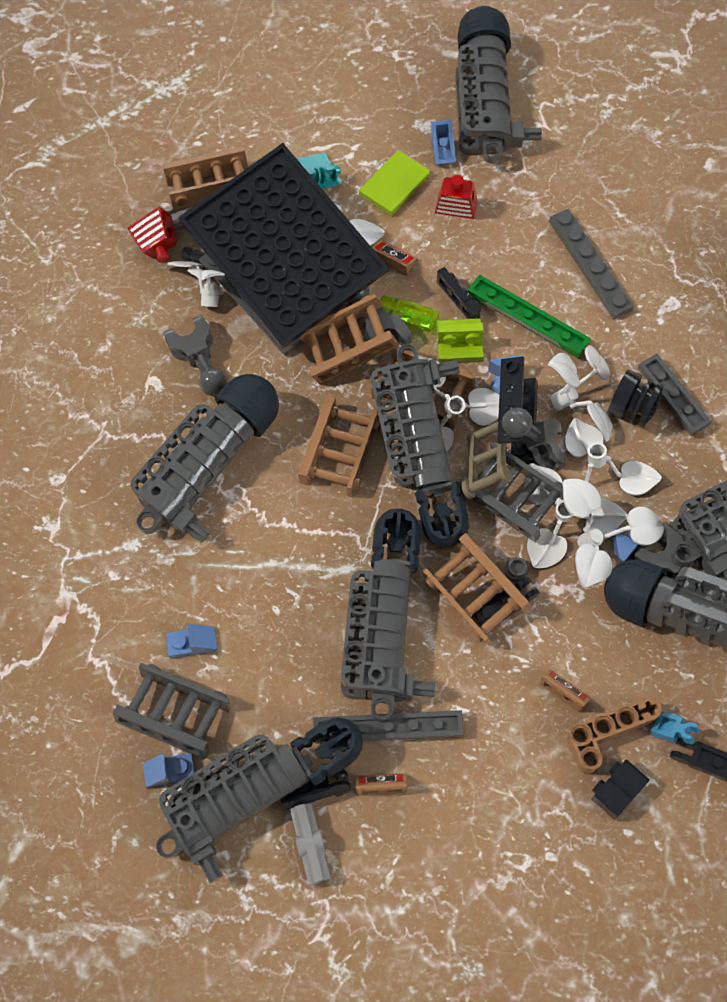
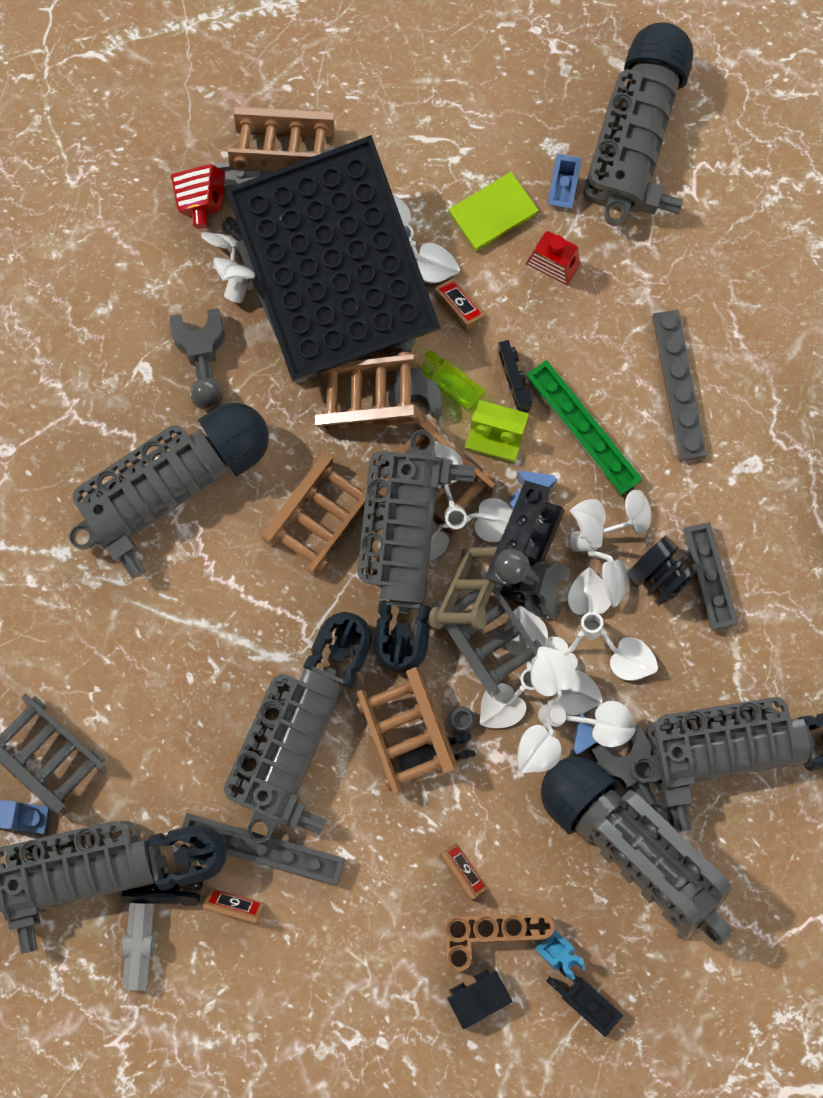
camera: 15 degrees right, 10 degrees up
medium blue slope [166,624,218,659] -> none
teal hinge [297,153,342,189] -> none

